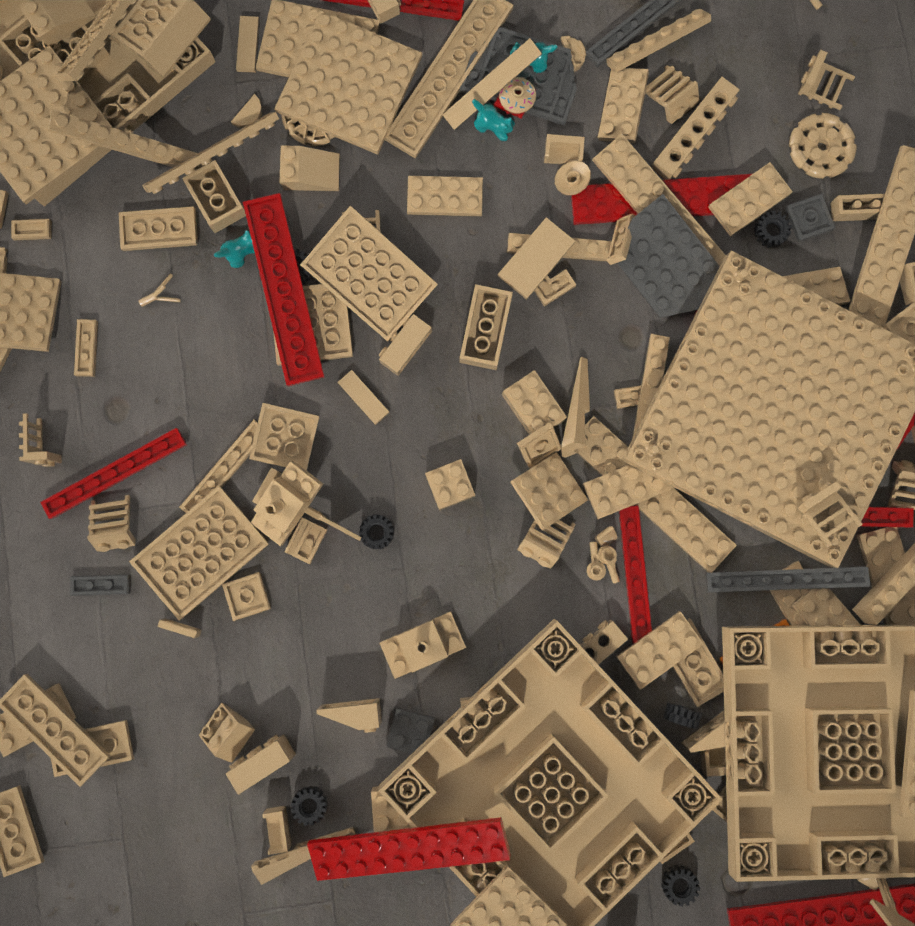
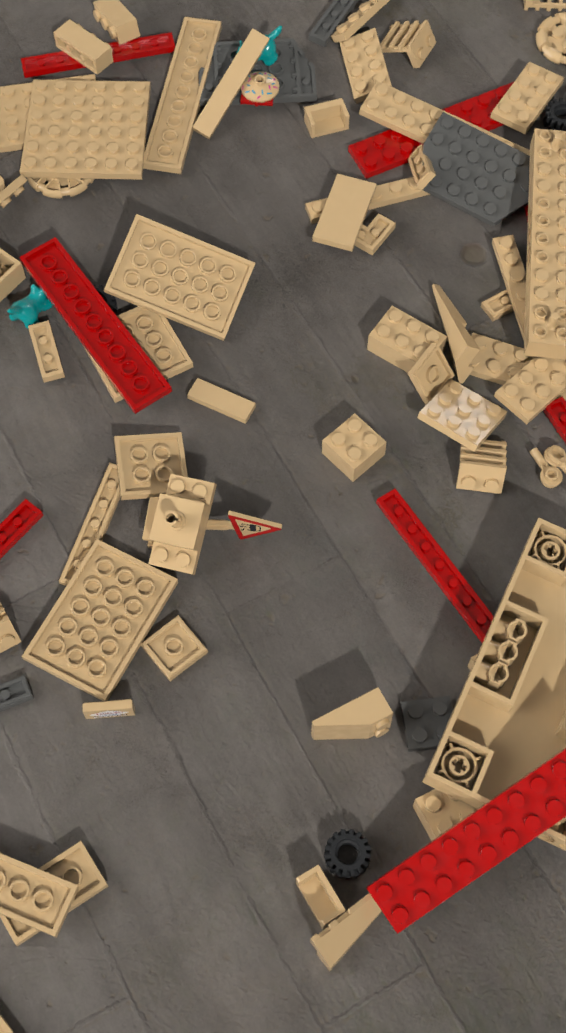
camera: 20 degrees left, 20 degrees down
tan slope [199,703,255,763] -> none
tan brick [226,734,296,795] -> none
tan slope [280,146,340,191] -> none
tan plate [285,517,327,564] -> none
black tyre [359,514,394,549] -> none
tan brick [379,314,432,376] -> none
tan brick [380,611,466,679] -> none
tan plate [407,176,483,216] -> none
tan brick [459,284,513,370] -> none
teal animal [472,99,515,141] -> none
tan dish [555,161,591,195] -> none
tan tile [561,36,586,72] -> none
tan slope [594,526,617,547] -> none
tan brick [651,77,740,180] -> none
none -> tan plate [28,320,65,383]
none -> red plate [376,488,494,643]

